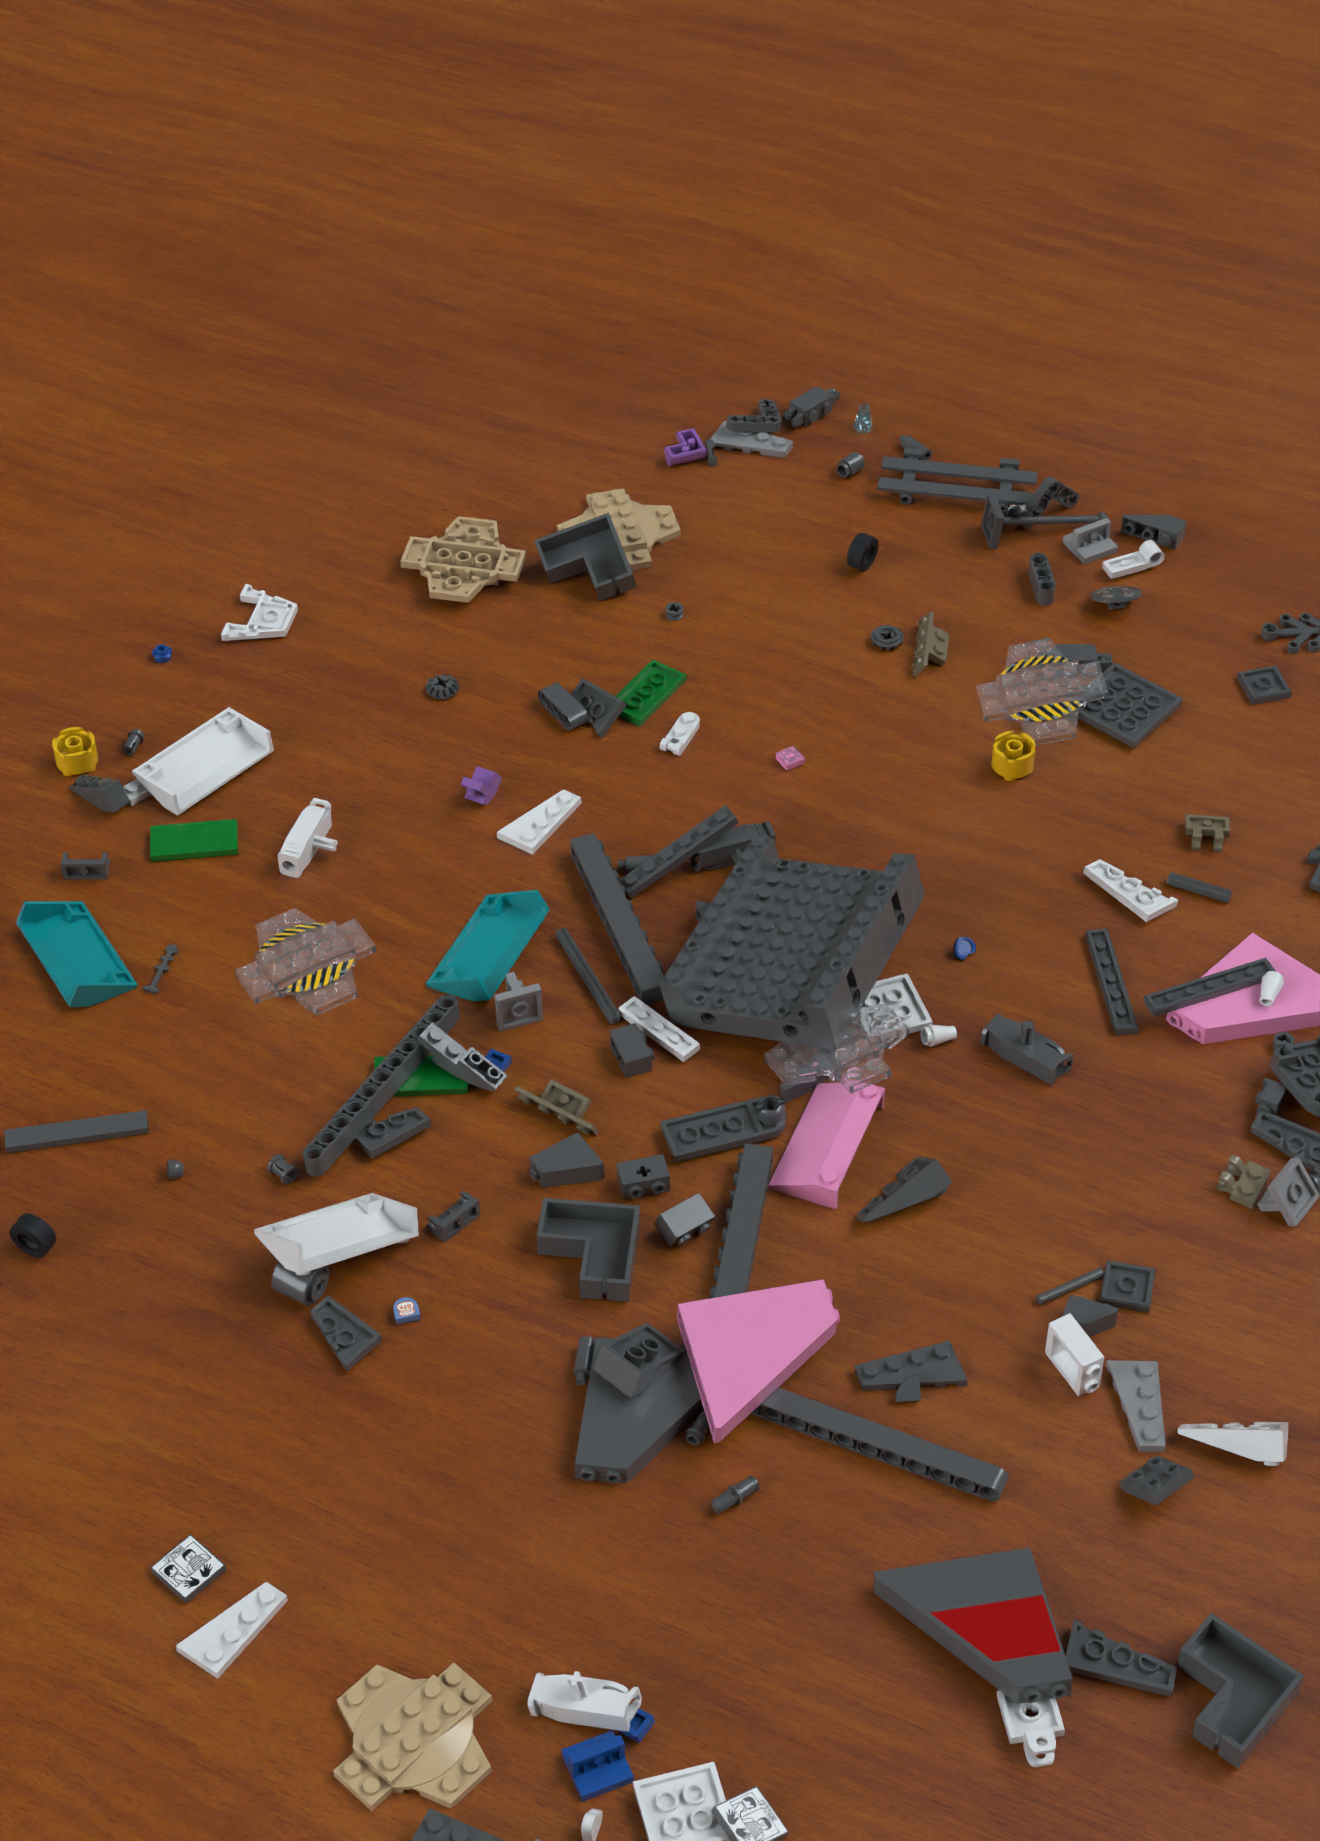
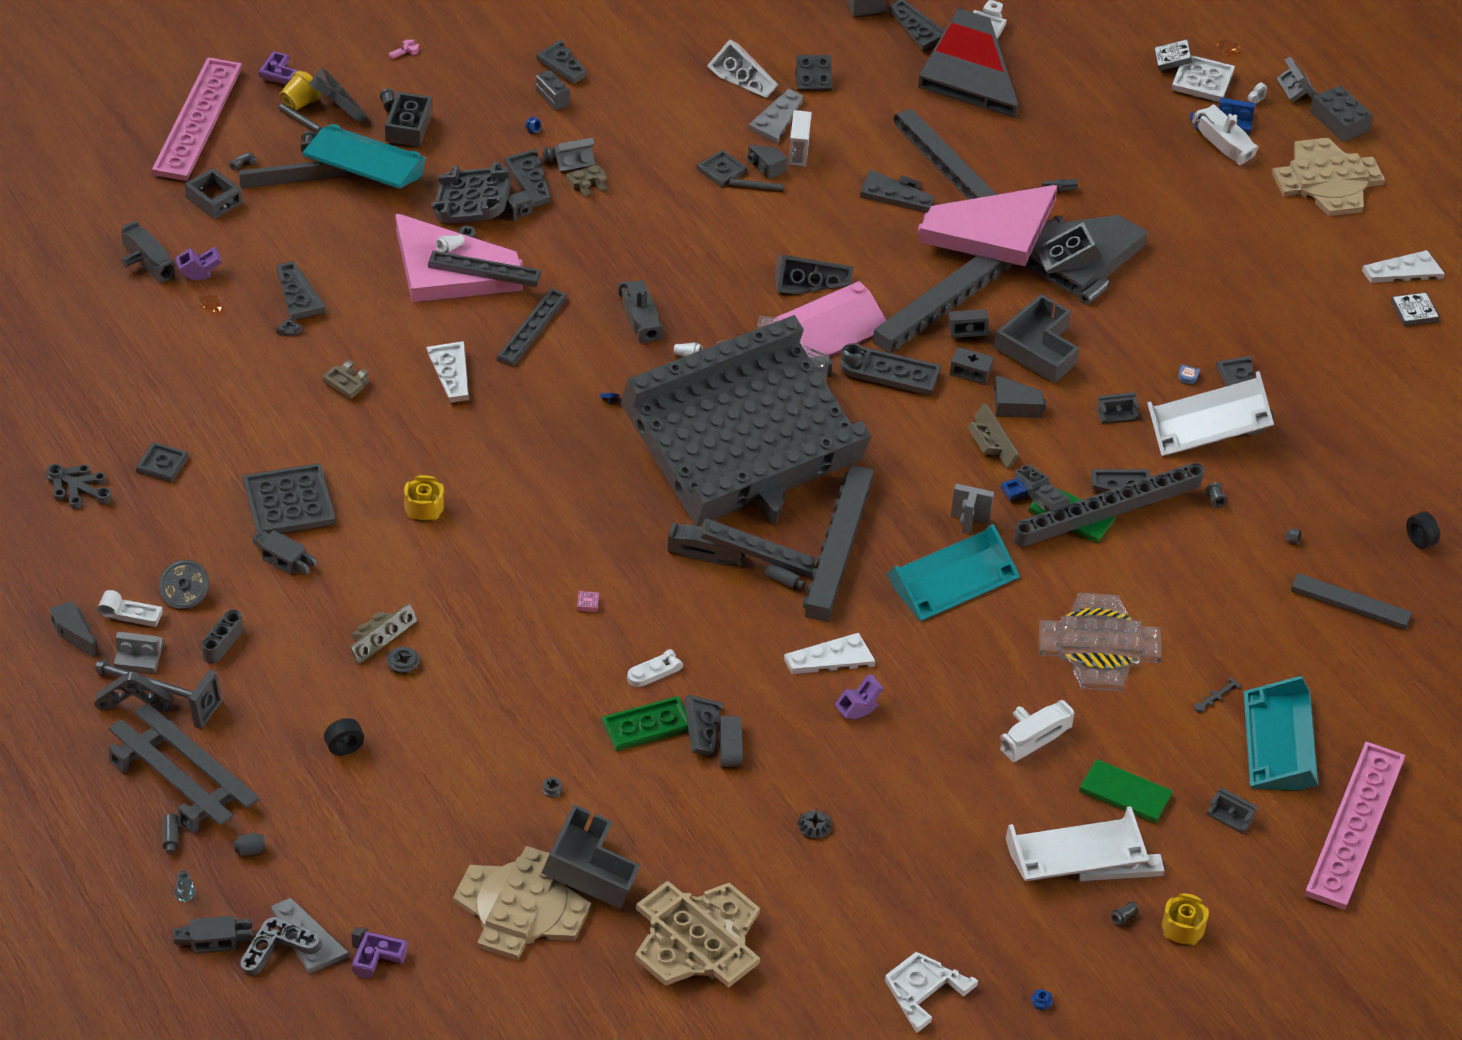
camera: 150 degrees left, 0 degrees up
dark grey slope [69,775,130,813] -> none
dark grey axle [556,927,621,1025] -> none
dark grey piece [609,1023,654,1078] -> none
white plate [618,996,700,1062] -> none
clear plate [976,638,1108,746] -> none
dark grey axle [1002,504,1027,517] -> none
dark grey axle [1167,872,1232,903] -> none

